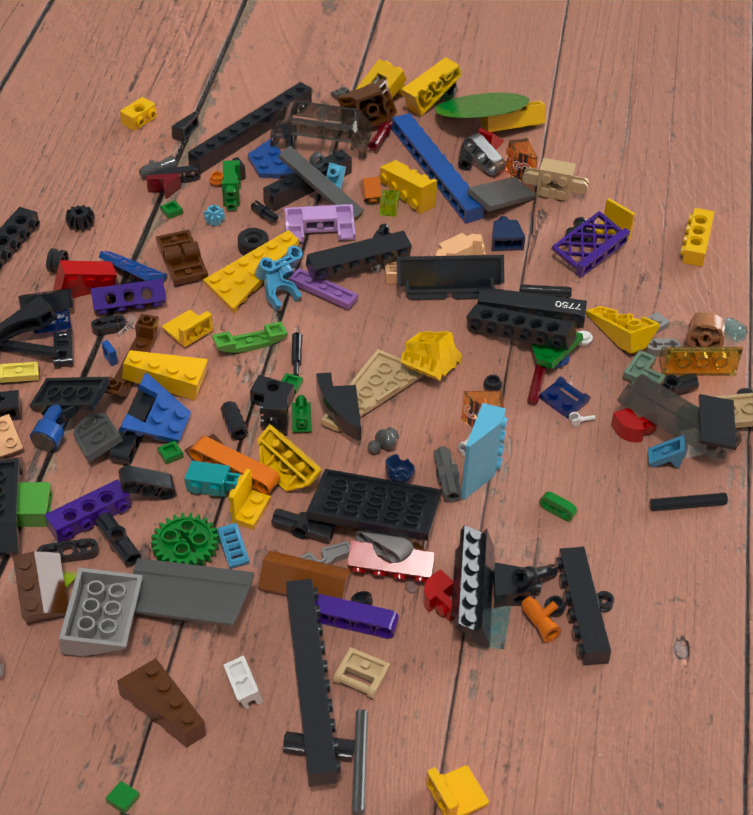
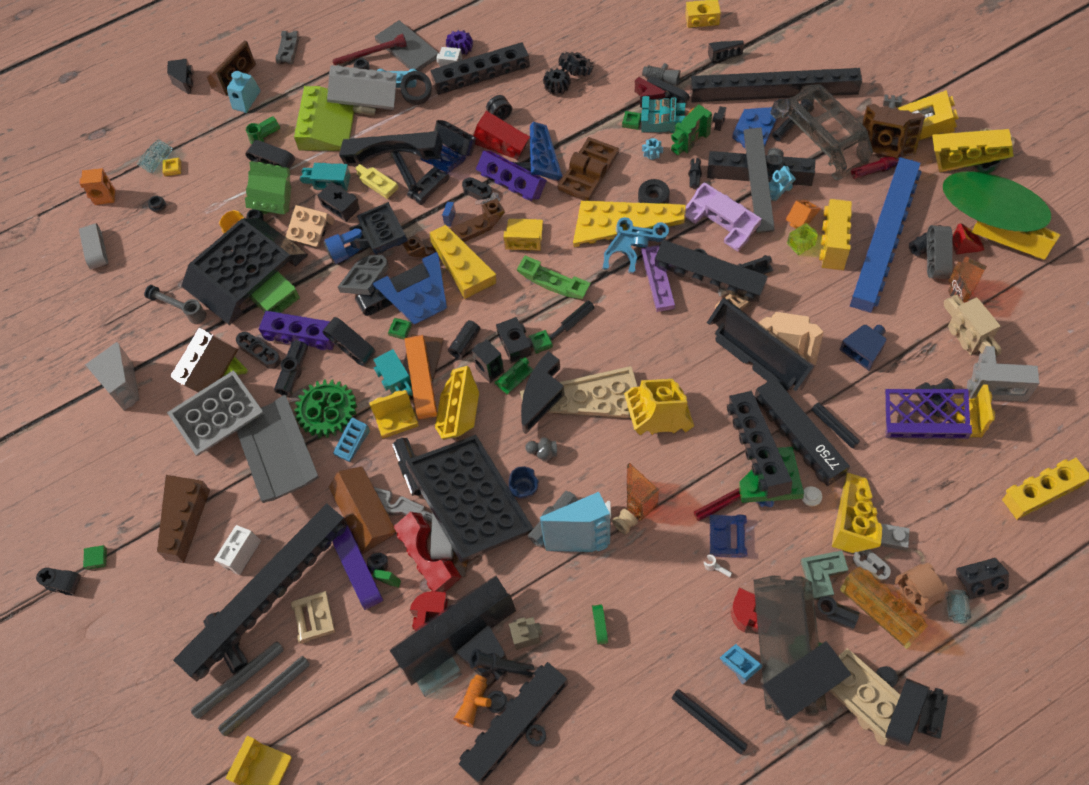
camera: 55 degrees right, 15 degrees up
dark grey tile [467,177,536,211] -> none
black plate [483,375,502,392] -> none
none -> dark grey axle [218,656,310,736]
none -> green tile [372,570,401,588]
none -> dark tan brick [509,617,543,650]
none -> black gear [558,52,594,76]
none -> teal hips [641,96,686,133]
none -> black bracket [956,557,1009,600]
none -> light grey brick [967,346,1040,402]

